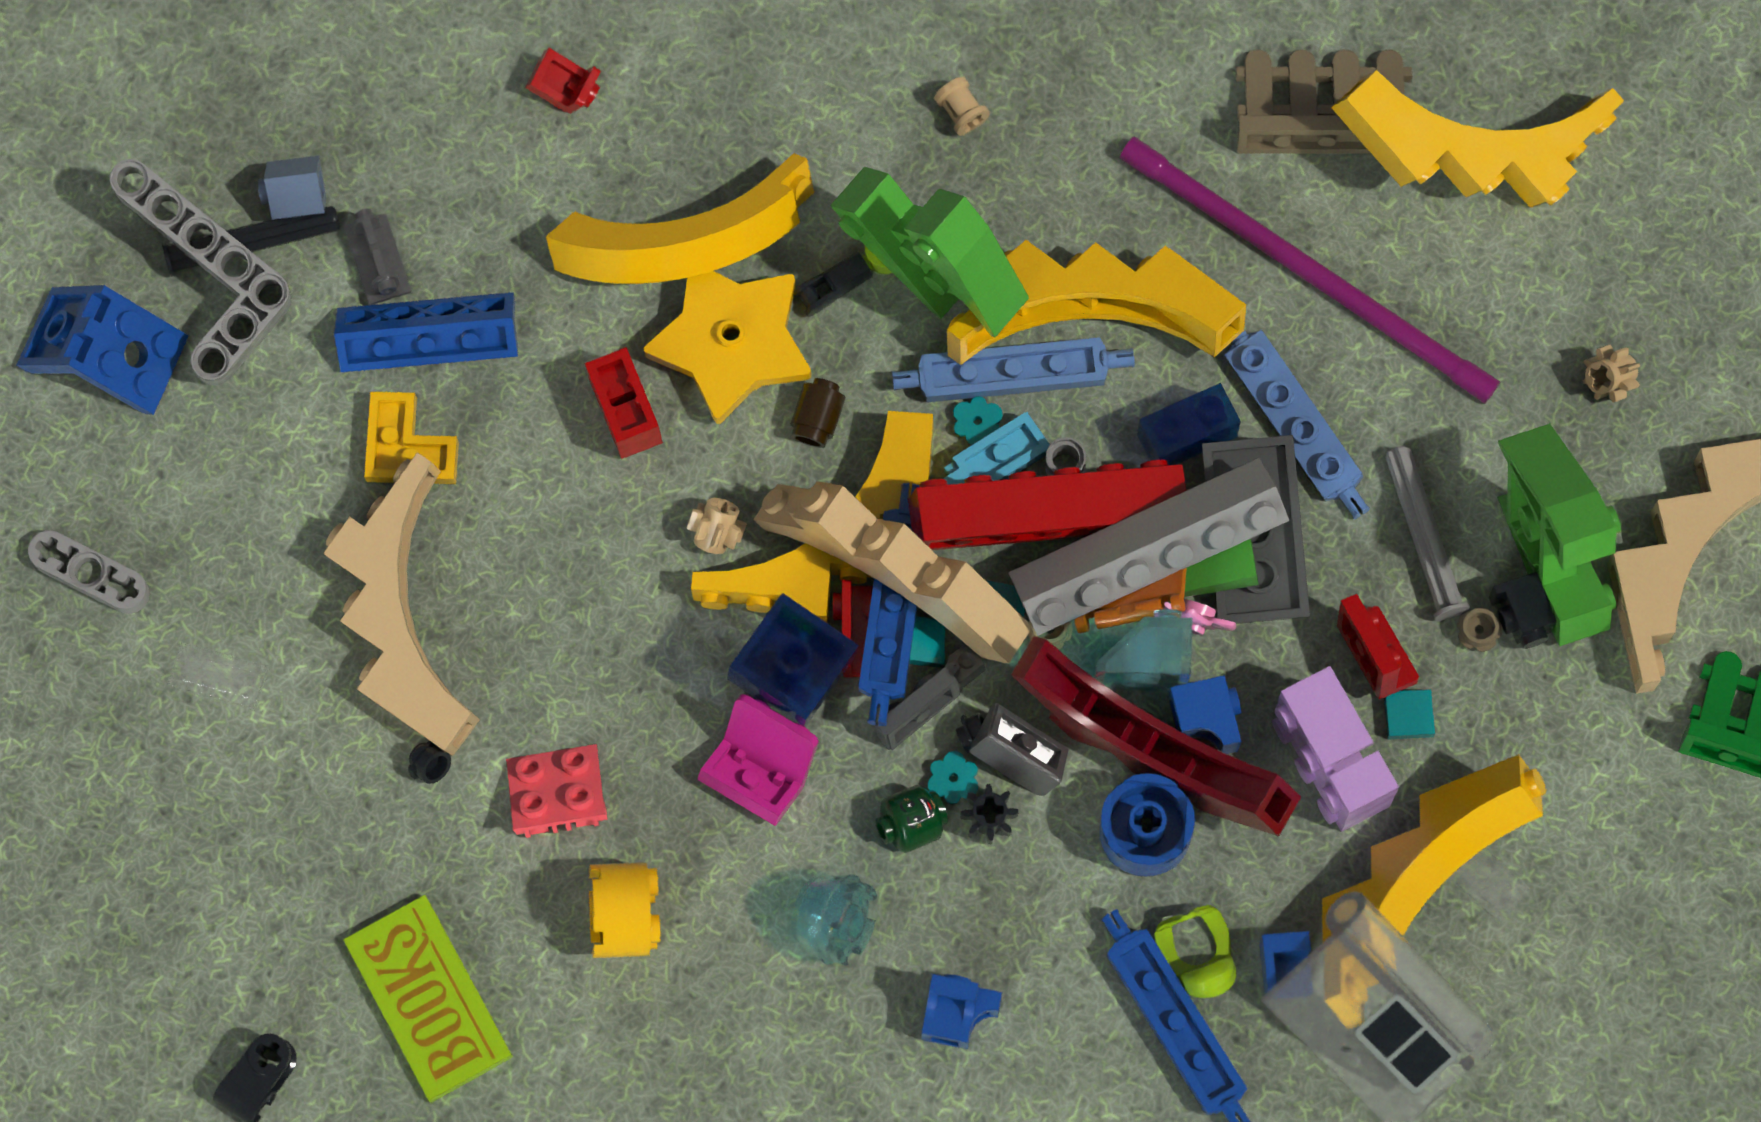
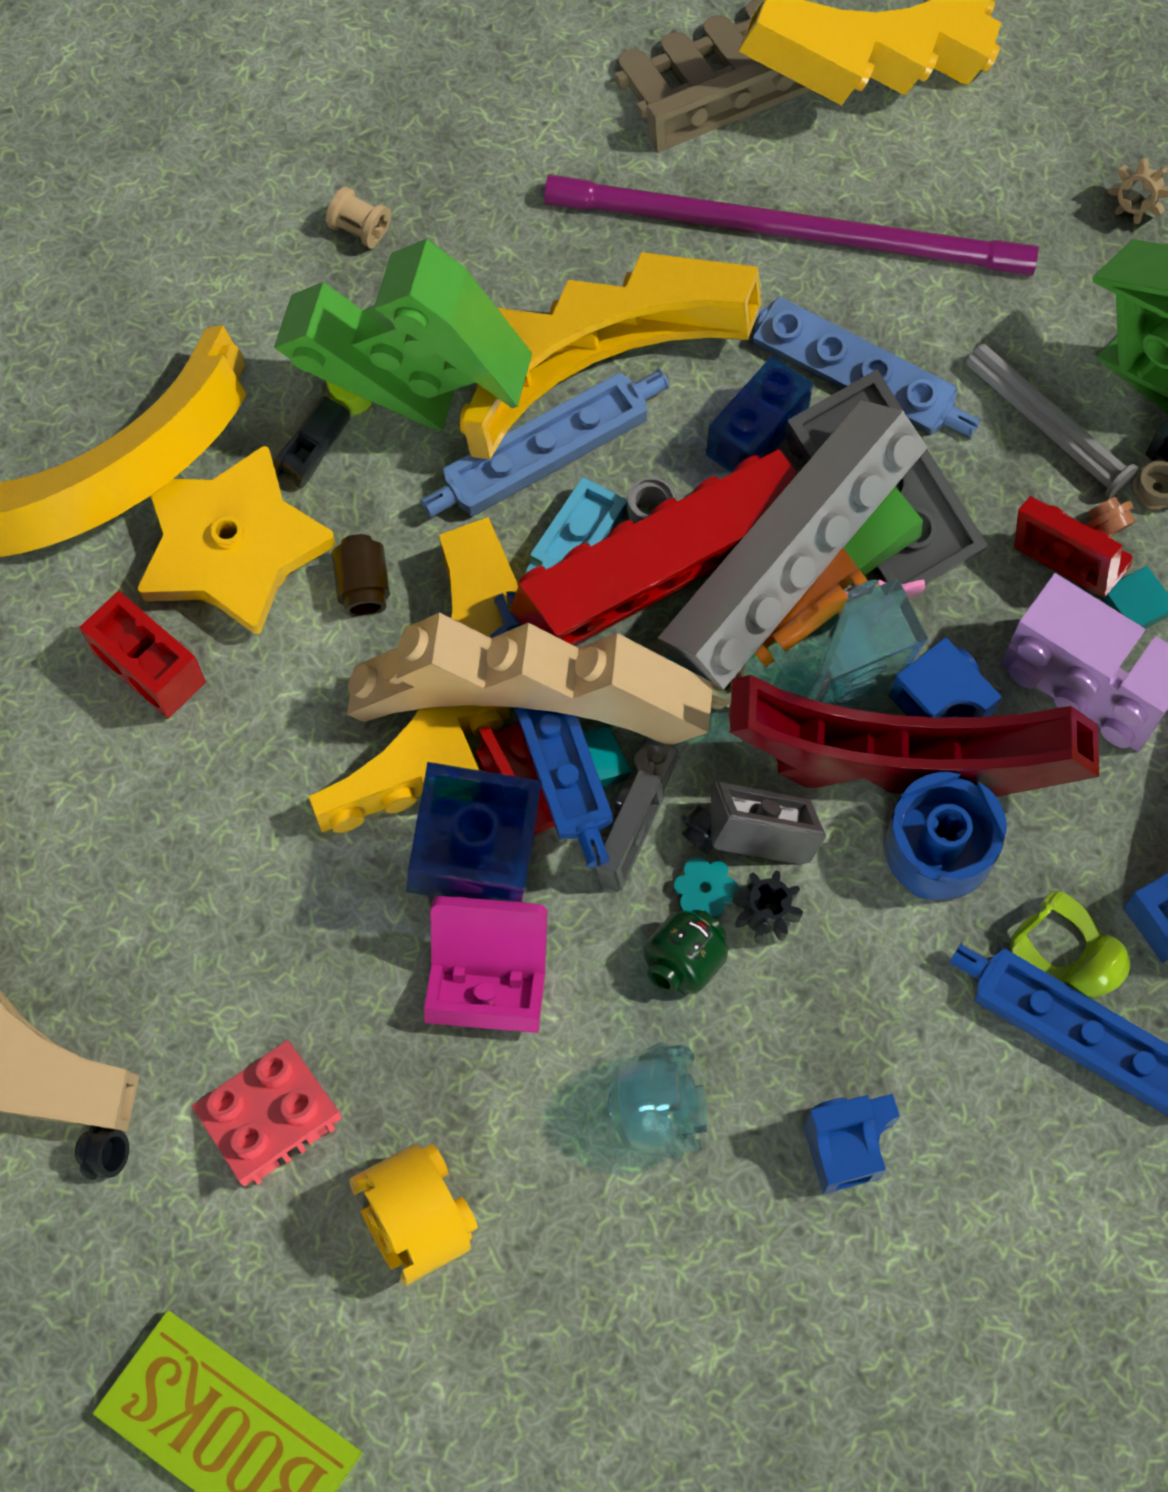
camera: 30 degrees left, 5 degrees down
tan gear [686,498,747,554] -> none
teal plant [953,396,1003,445] -> none
none -> nougat plate [1085,497,1136,536]

